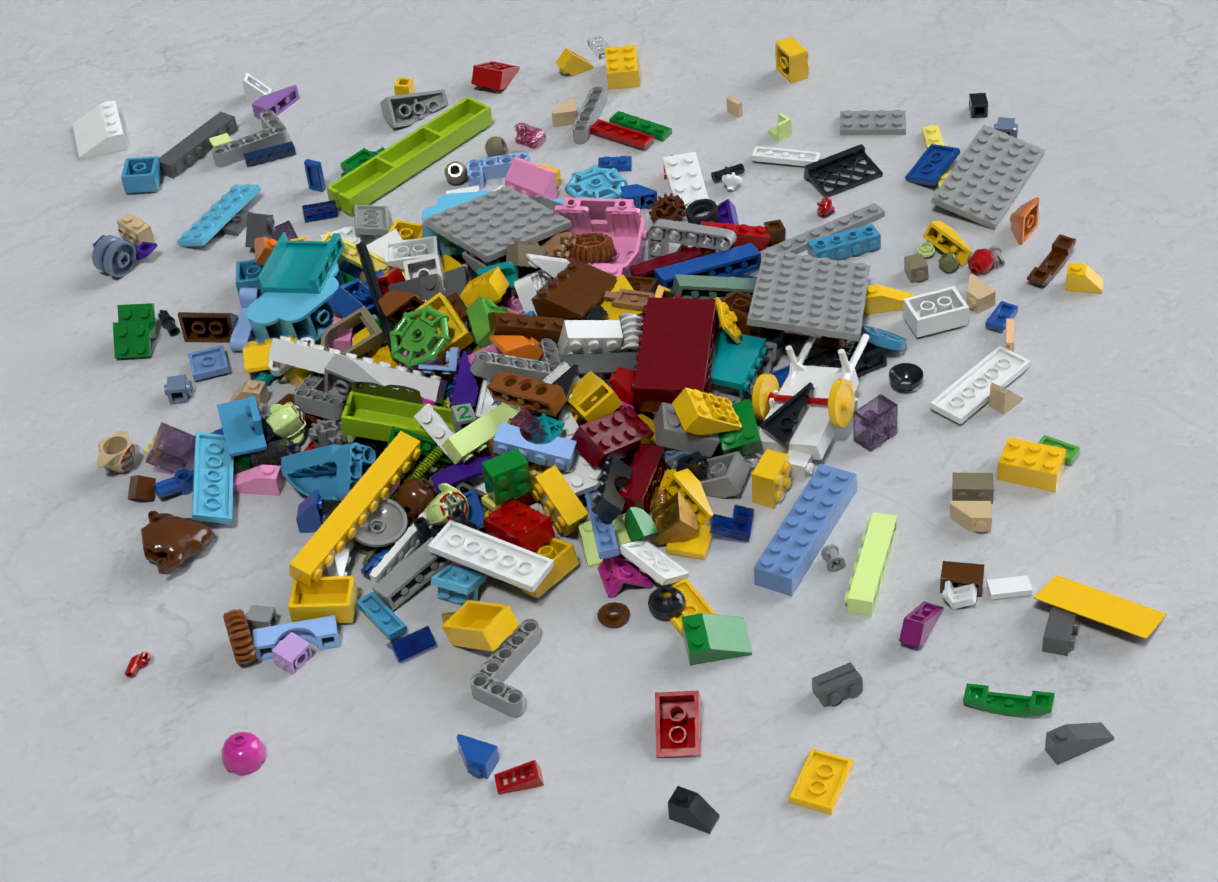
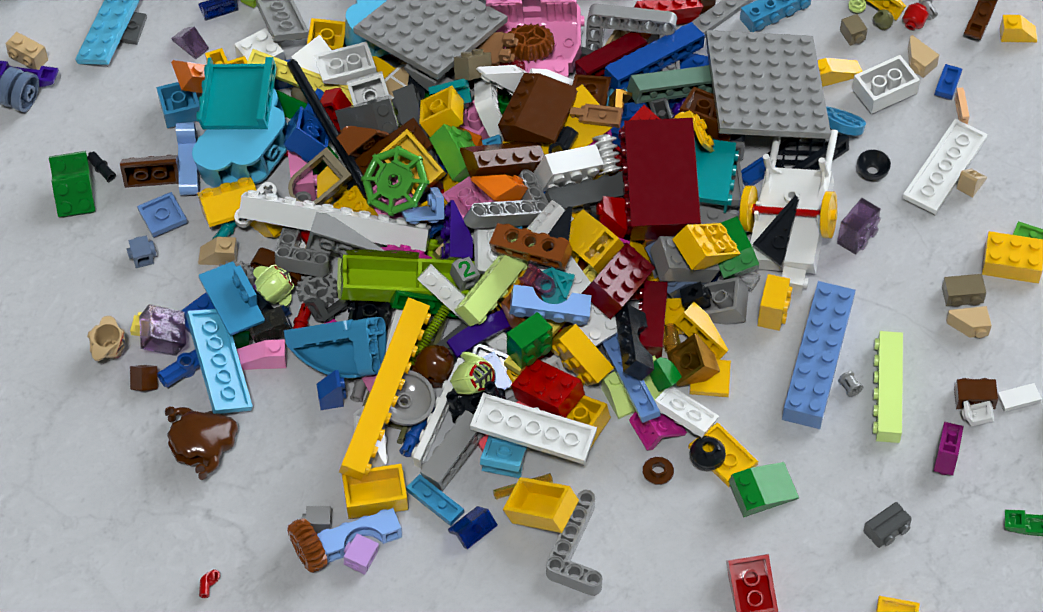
camera: 15 degrees left, 15 degrees up
dark grey brick [245,213,275,248] -> none
clear blue plate [709,505,754,542] -> none

